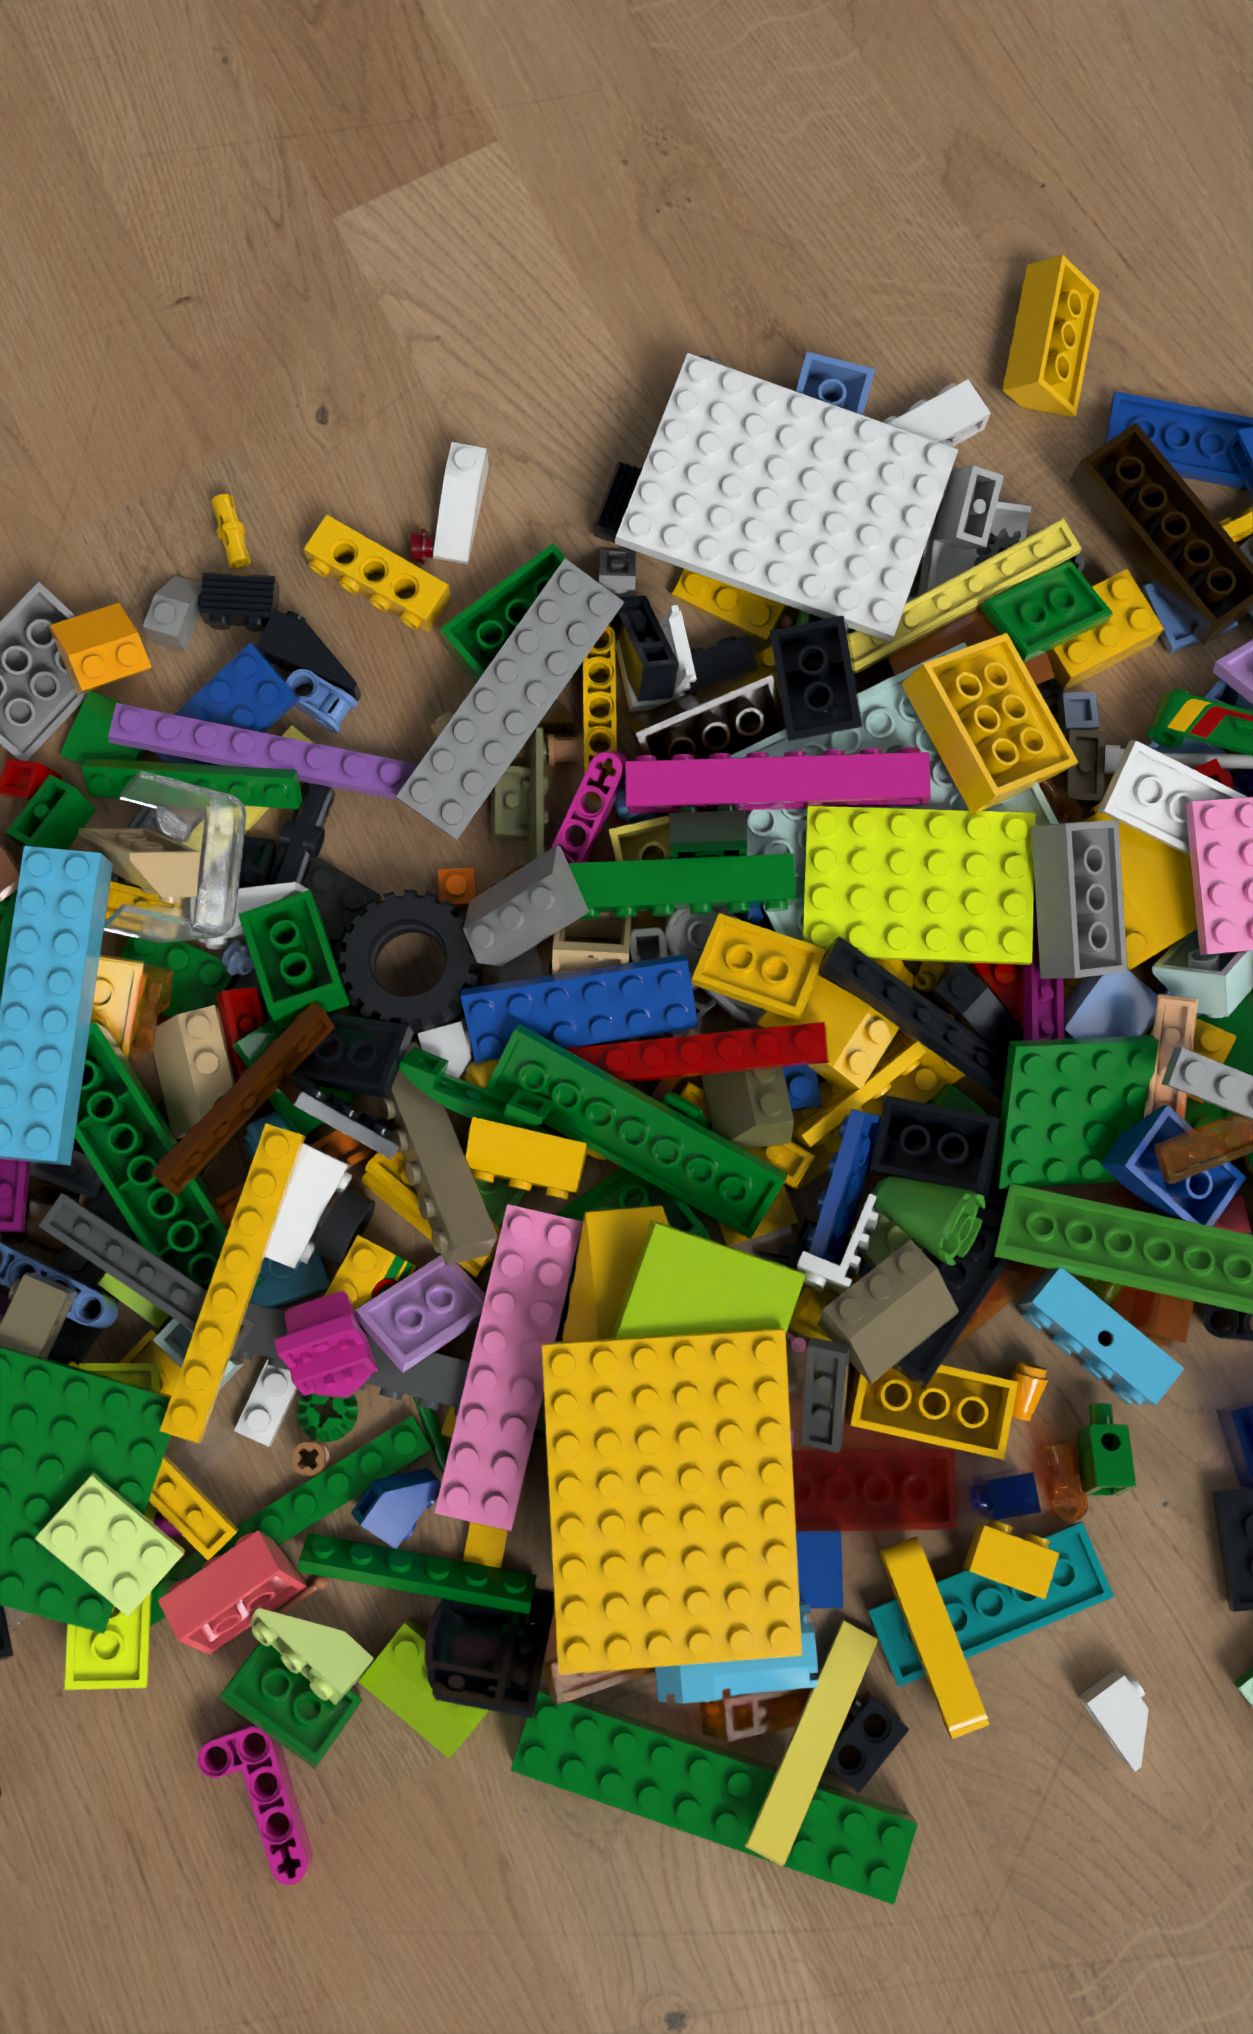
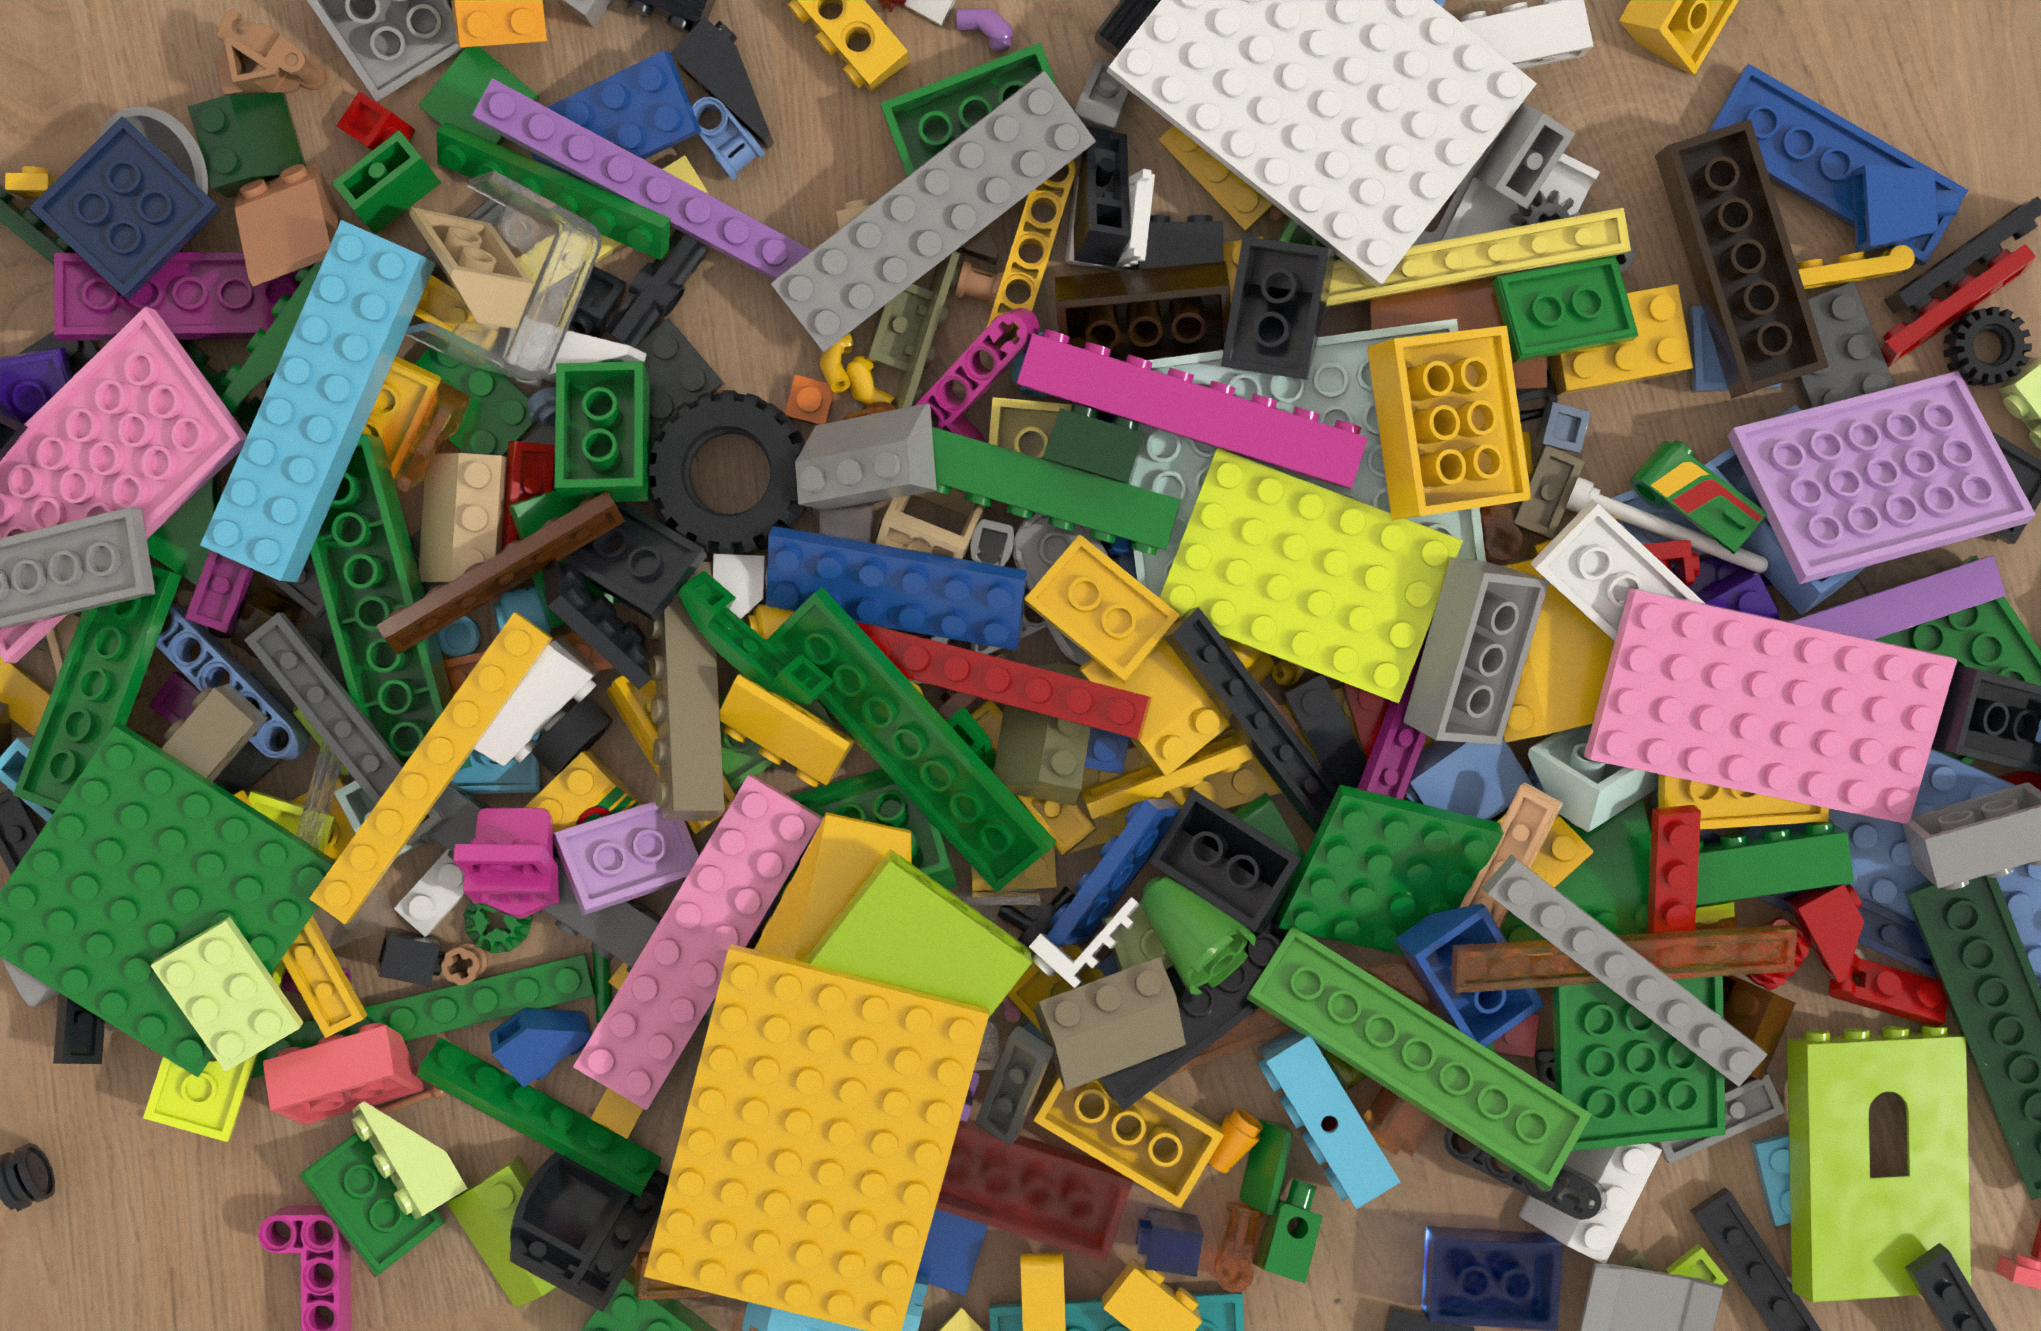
camera: 20 degrees right, 10 degrees up
none -> clear axle [296,740,342,849]
none -> black brick [376,927,445,987]
none -> medium azure tile [437,616,482,657]
none -> yellow arm [819,333,854,393]
none -> yellow arm [845,355,895,406]
none -> medium lavender arm [957,9,1013,52]
none -> green slope [1240,1119,1293,1216]

